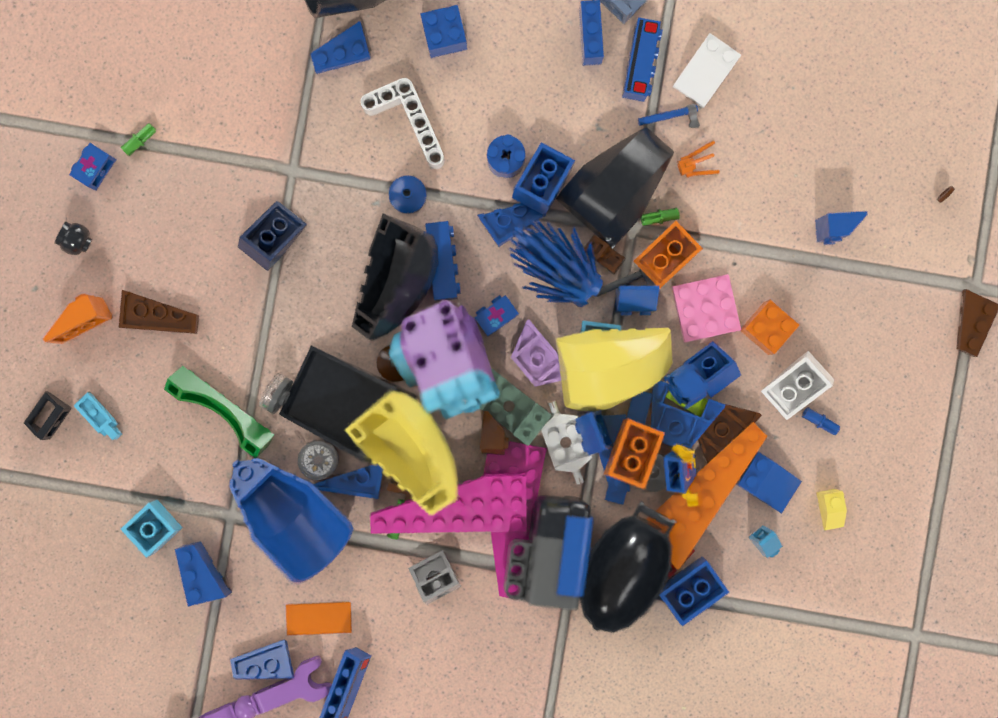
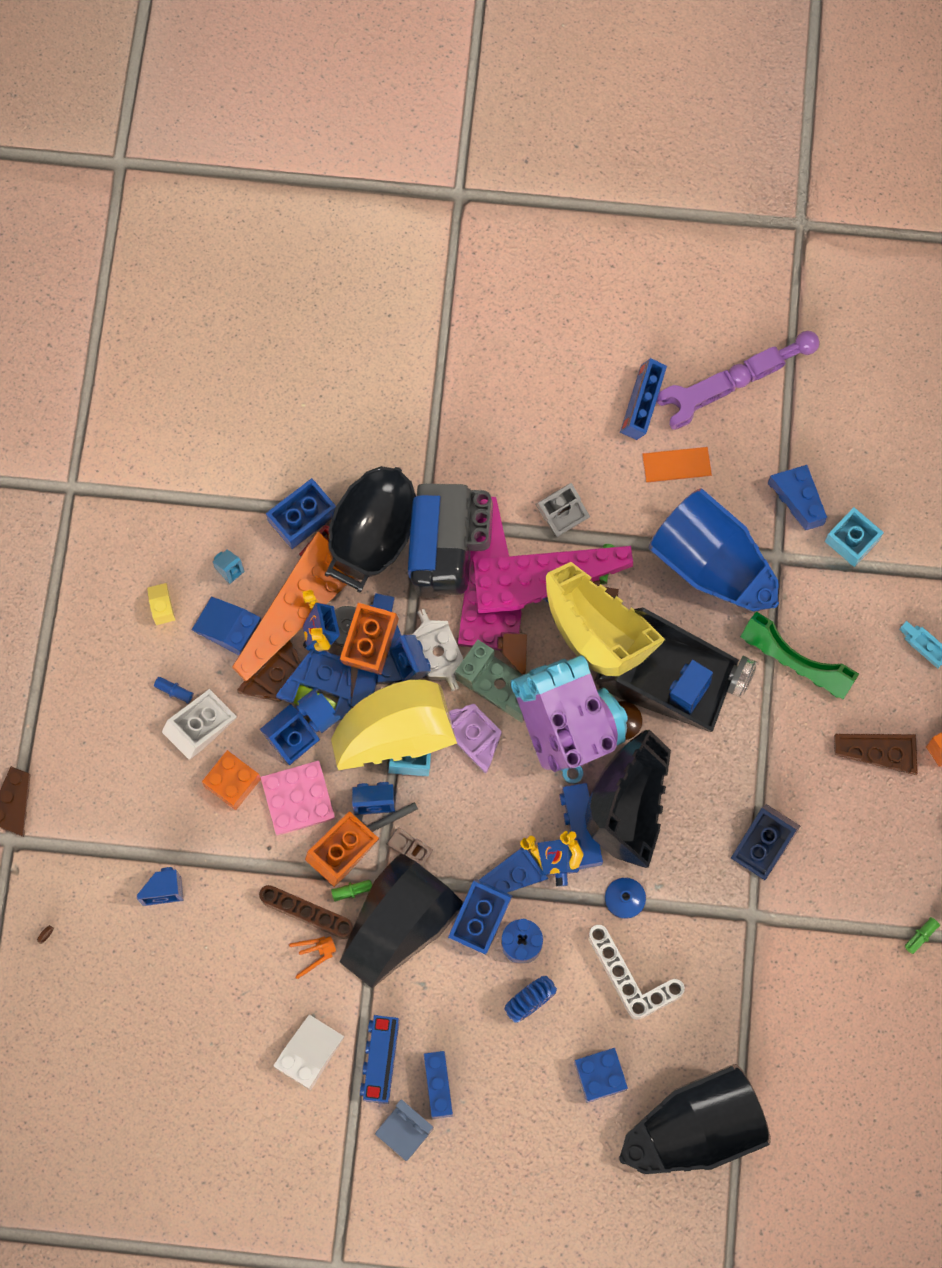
camera: 175 degrees right, 15 degrees down
wing [230,639,294,680] -> none
clear piece [298,440,339,480] -> none
blue wing [310,21,371,74] -> none
blue wing [313,464,383,499] -> none
blue brick [474,295,519,337] -> none
blue plant [509,220,603,307] -> none
blue piece [638,104,700,128] -> none
none -> reddish brown beam [259,885,353,939]
none -> blue gear [504,976,557,1023]
none -> torso [520,831,584,887]
none -> blue brick [669,660,713,715]

